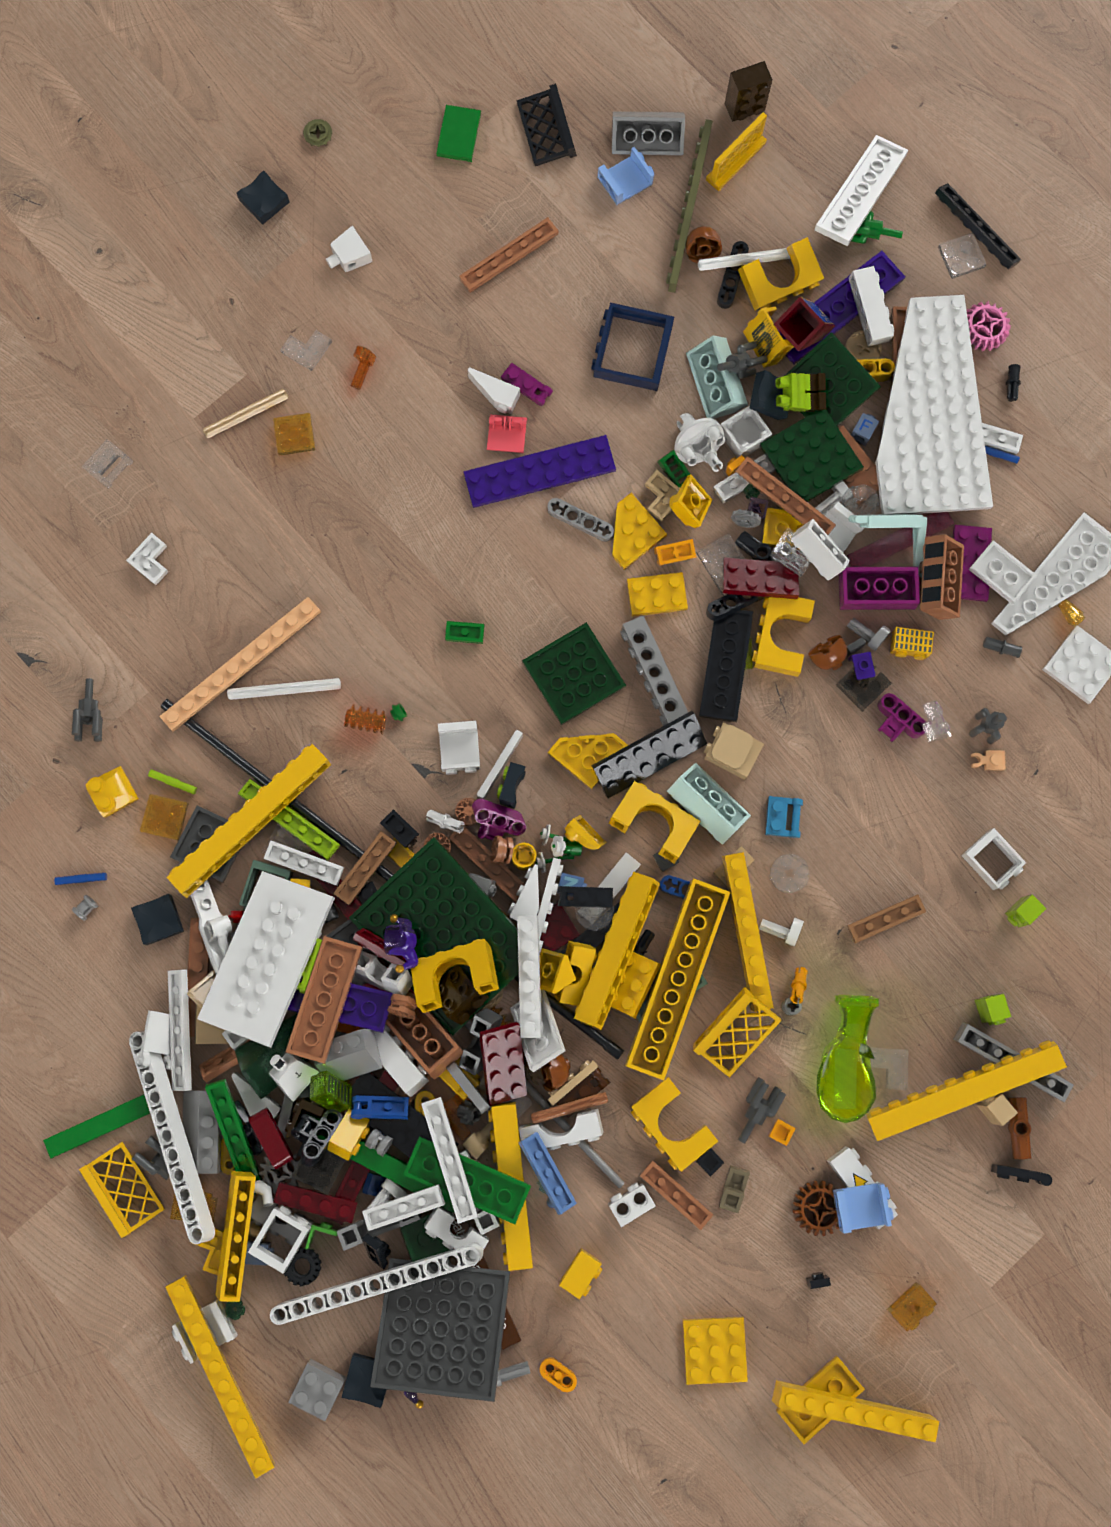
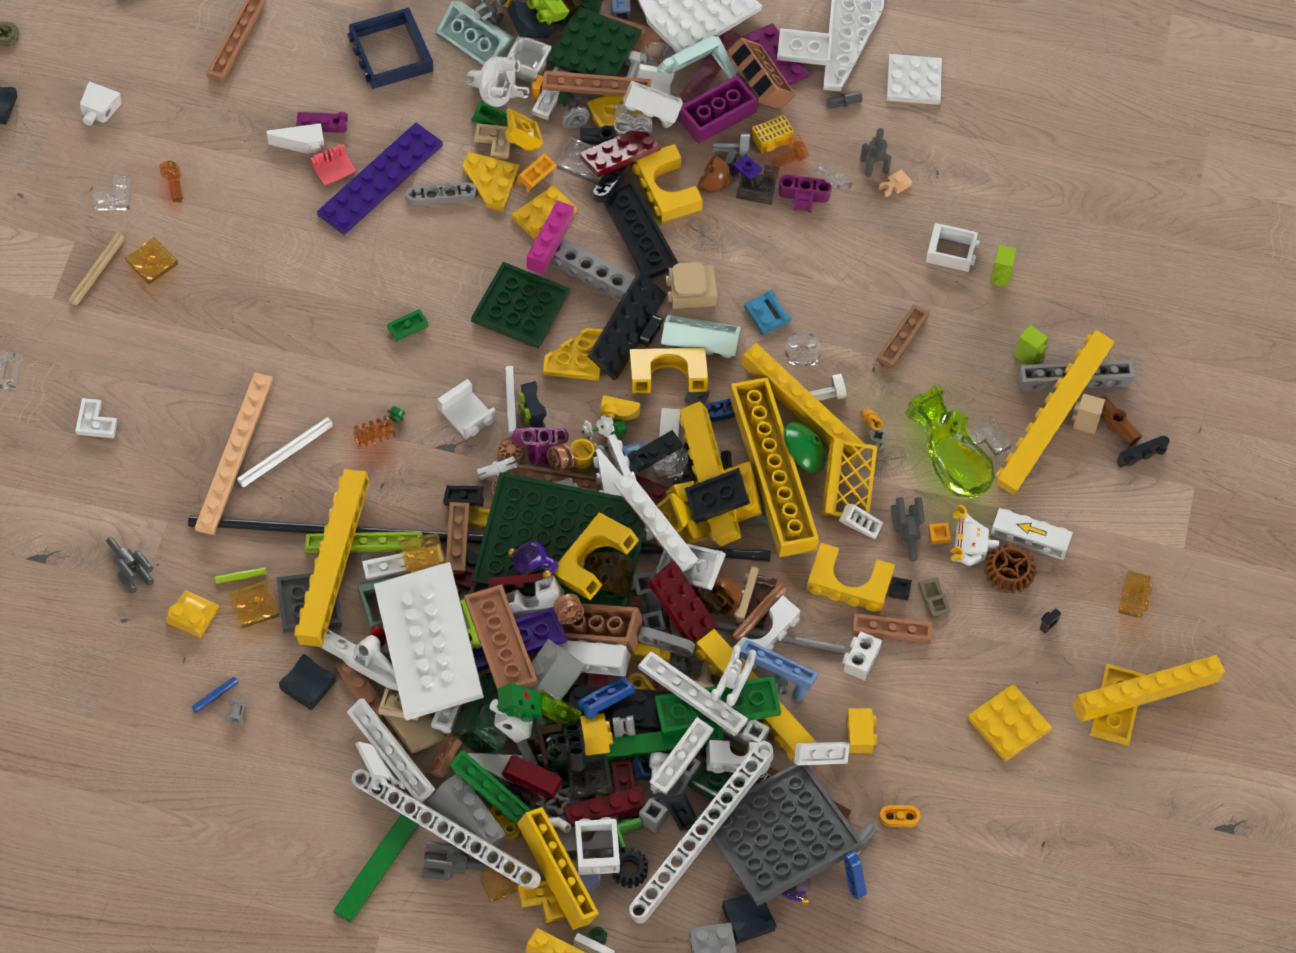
camera: 35 degrees left, 20 degrees down
yellow fence [79,1142,165,1238] -> none
light blue panel [833,1183,894,1233] -> none
clear yellow cone [1058,599,1086,627] -> none
none -> clear yellow plate [399,533,445,574]
none -> green brick [498,682,542,722]
none -> dark pink brick [526,200,574,275]
none -> black beam [639,314,664,347]
none -> black plate [685,468,750,524]
none -> white piece [711,645,756,707]
none -> clear orange piece [771,135,809,169]
none -> green dish [783,422,826,474]
none -> white plate [794,742,850,765]
none -> white slope [839,504,883,539]
none -> blue beam [844,851,867,900]
none -> white torso [950,505,999,566]

